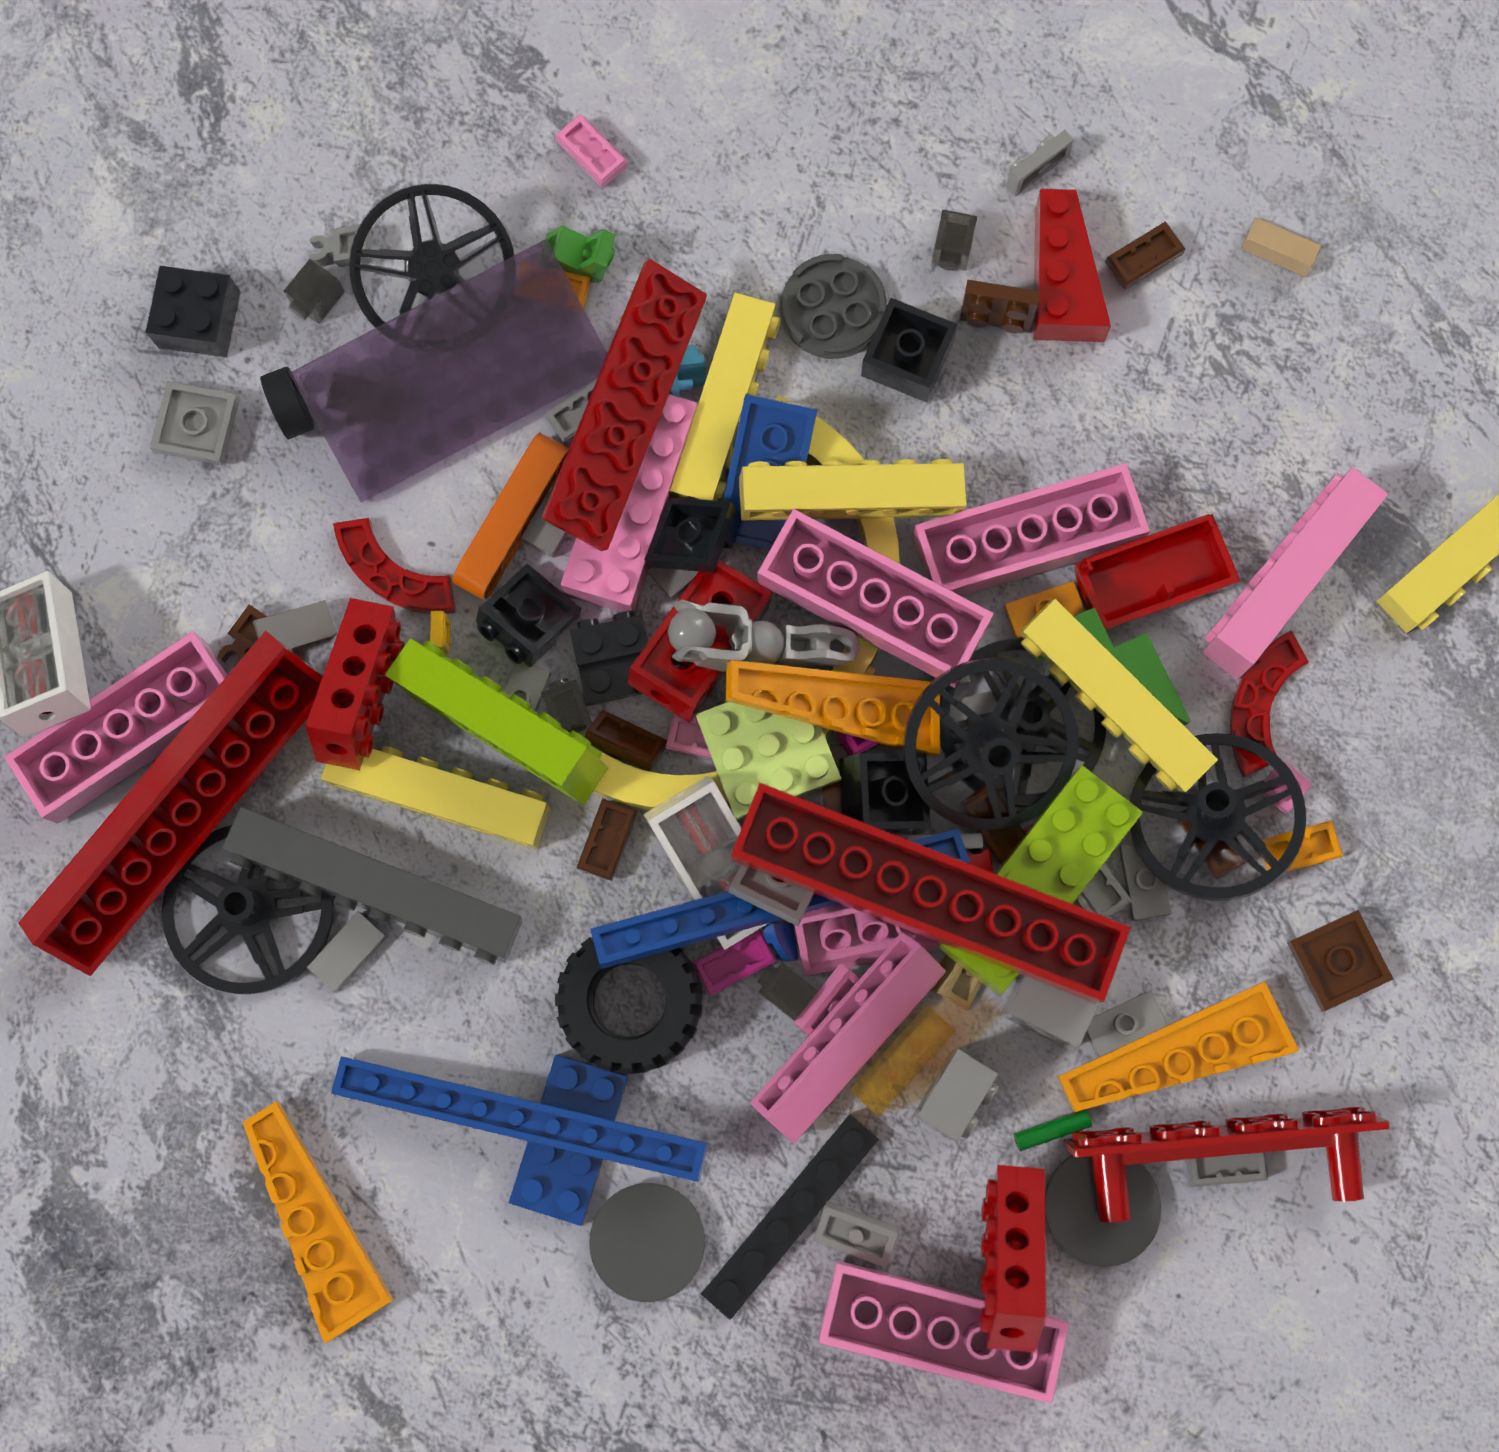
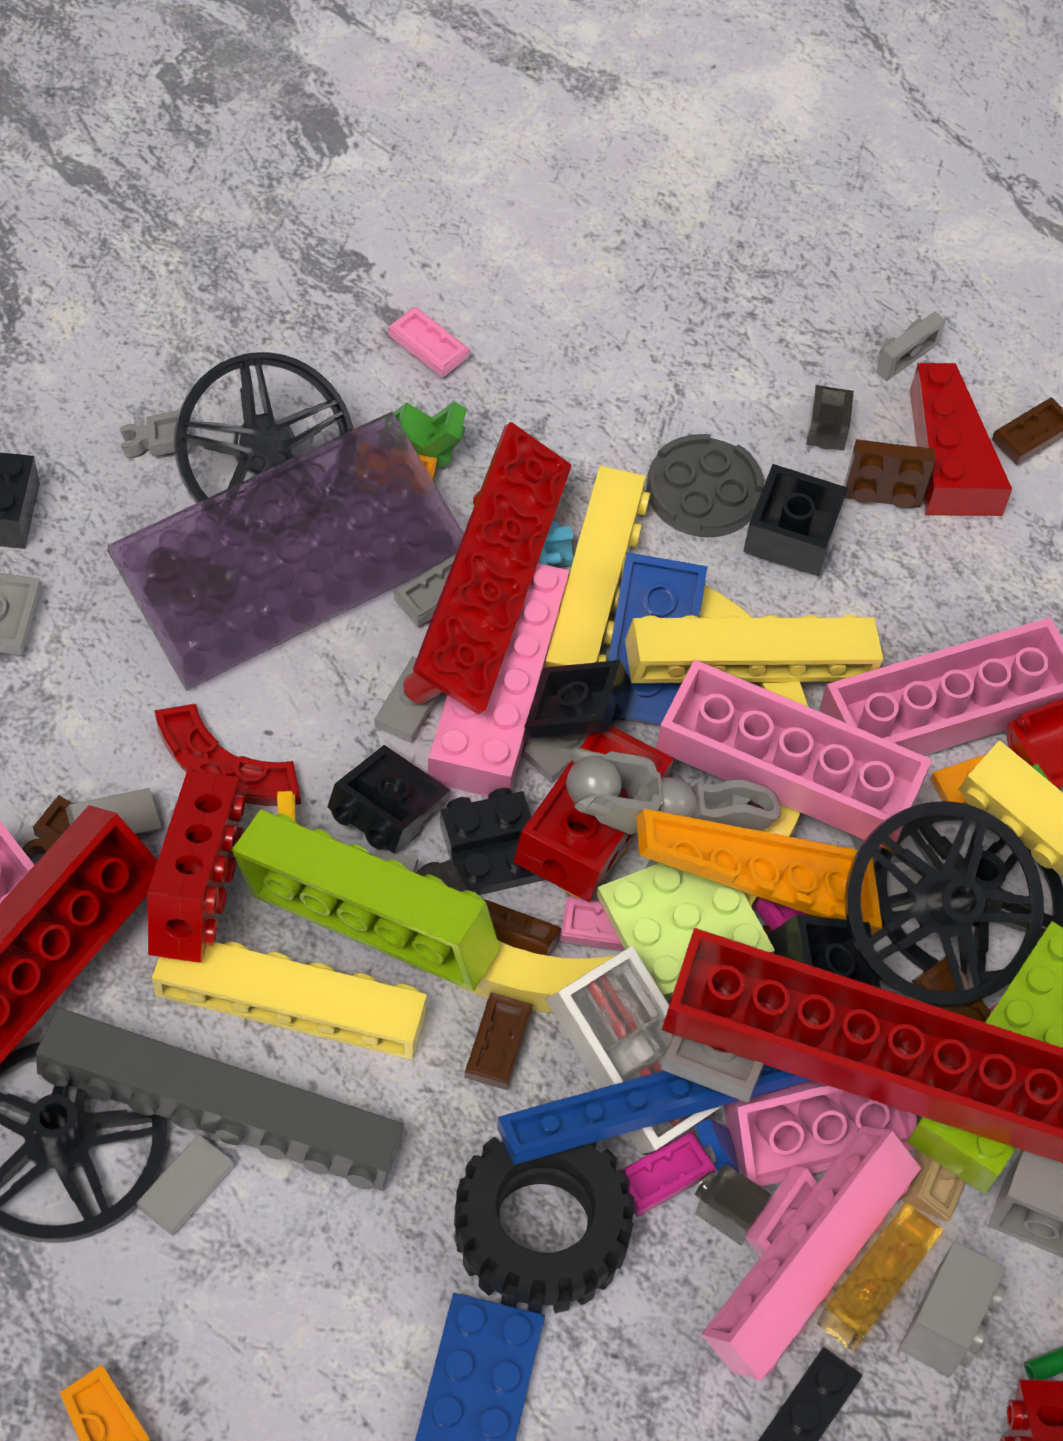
camera: 15 degrees left, 20 degrees down
black tyre [260,366,315,440] -> none
clear smoke brick [283,259,345,324] -> none
blue plate [331,1056,709,1182] -> none
orange beam [452,432,569,601] -> none

